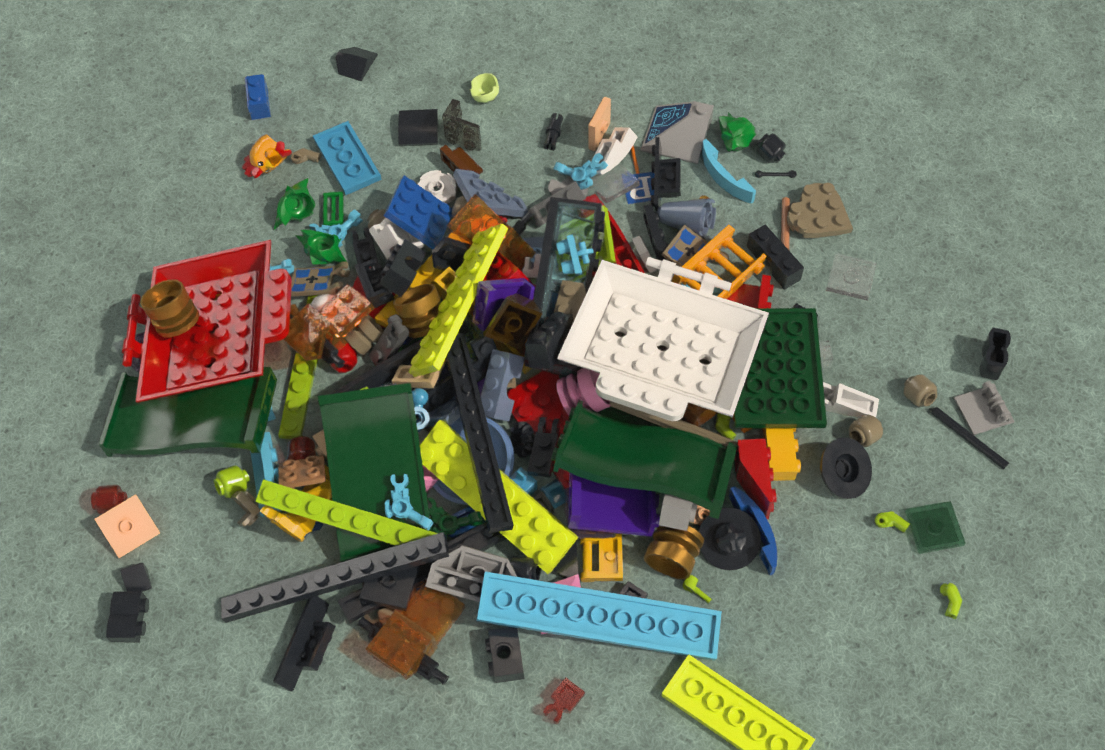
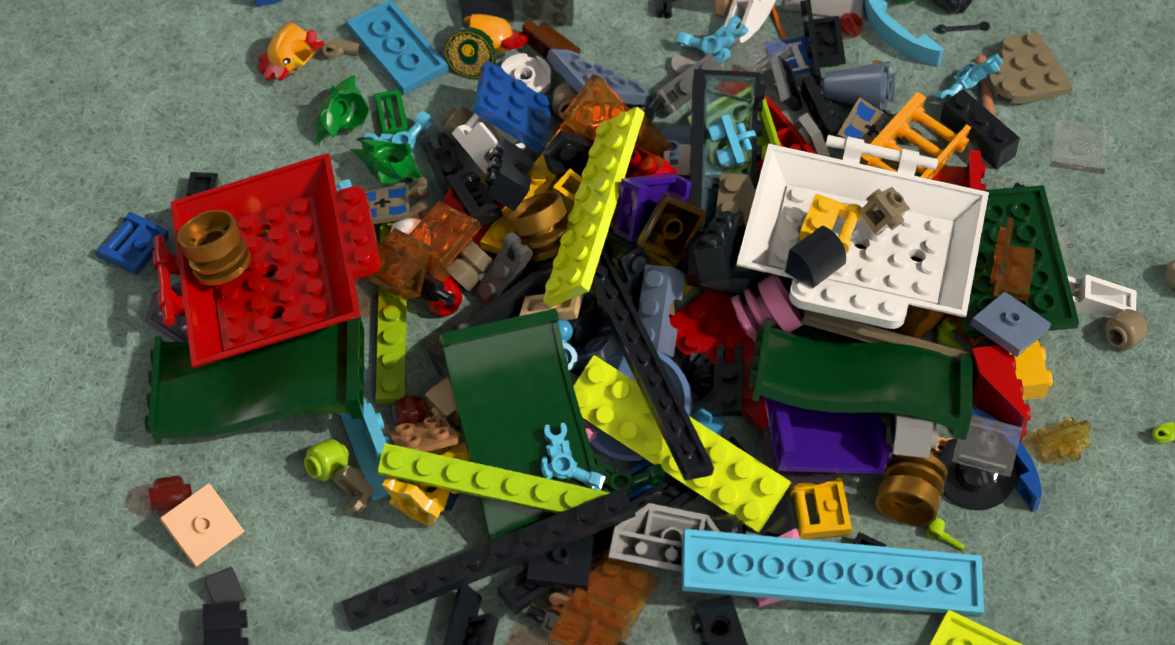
camera: 10 degrees left, 5 degrees down
dark azure slope [540,479,569,509] -> none
black hat [820,438,872,499] -> none
none -> blue plate [95,212,169,275]
none -> black plate [187,172,219,196]
none -> tile [444,27,497,79]
none -> light orange piece [464,14,528,56]
none -> black plate [770,55,802,111]
none -> black brick [785,225,846,288]
none -> yellow plate [798,193,862,253]
none -> clear red plate [840,12,864,37]
none -> dark tan brick [858,187,910,234]
none -> medium azure piece [935,54,1003,100]
none -> clear plate [952,415,1022,477]
none -> sand blue plate [970,292,1051,357]
none -> clear orange bracket [990,217,1035,301]
none -> clear yellow hips [1036,417,1091,464]

